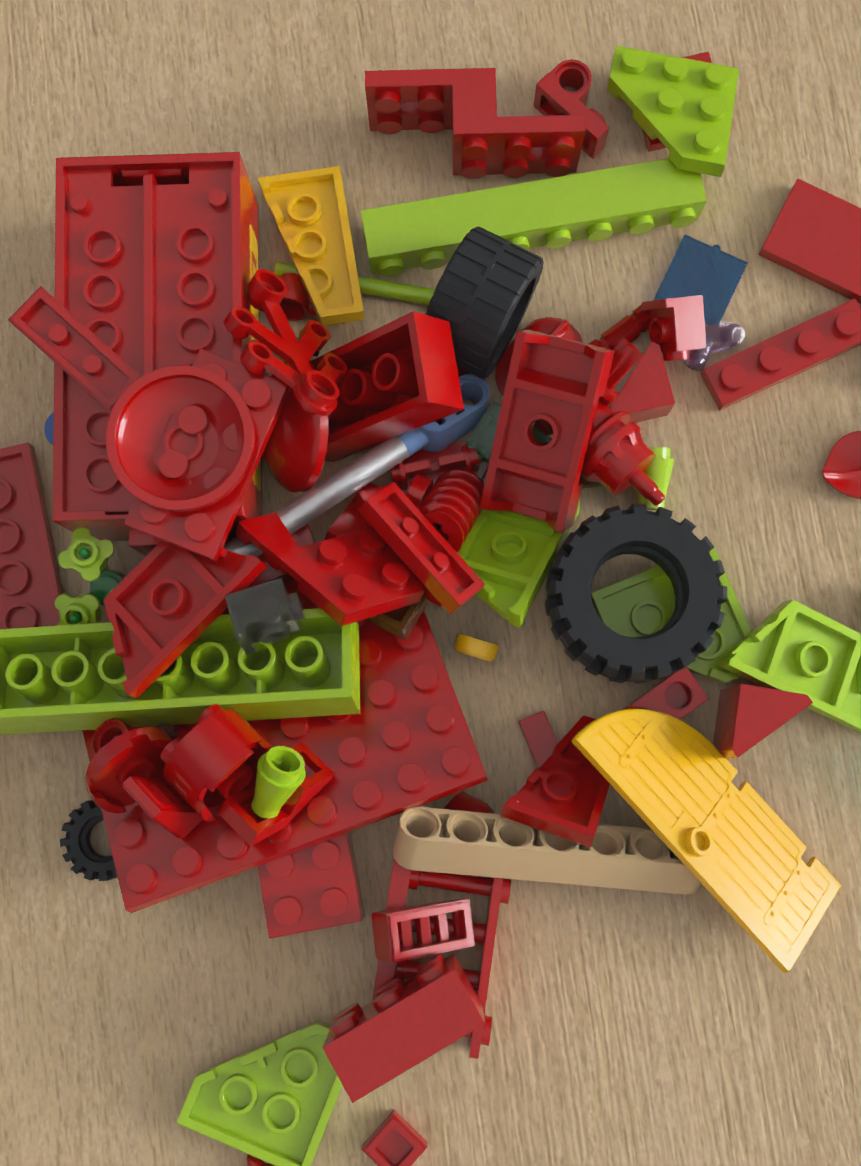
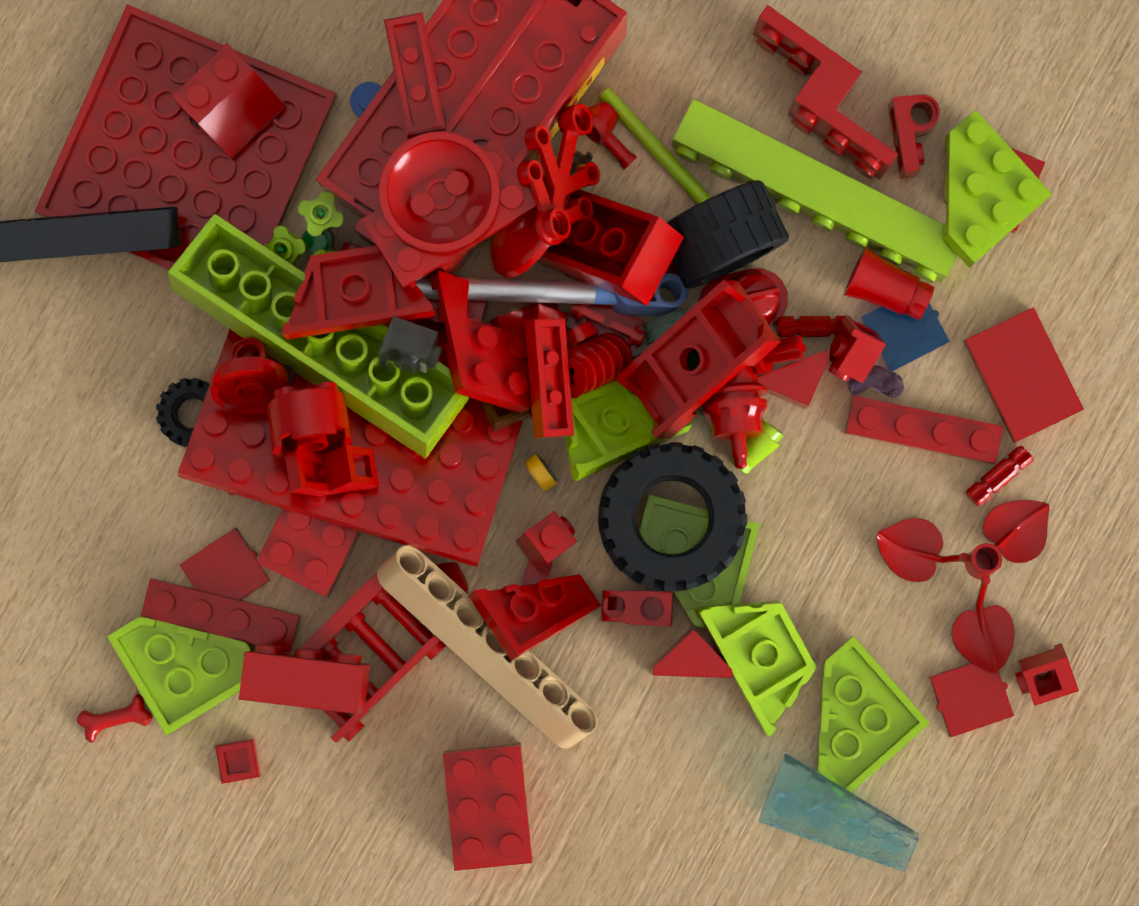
camera: 30 degrees right, 5 degrees up
red slope [123,776,203,839] -> none
lime cone [251,746,306,819] -> none
yellow wing [257,166,365,326] -> none
red slope [372,898,475,963] -> none
yellow door [572,709,841,972] -> none
none -> red plate [141,578,300,653]
none -> red piece [179,528,270,600]
none -> red brick [443,743,533,871]
none -> red brick [516,511,578,571]
none -> red plant [843,247,935,320]

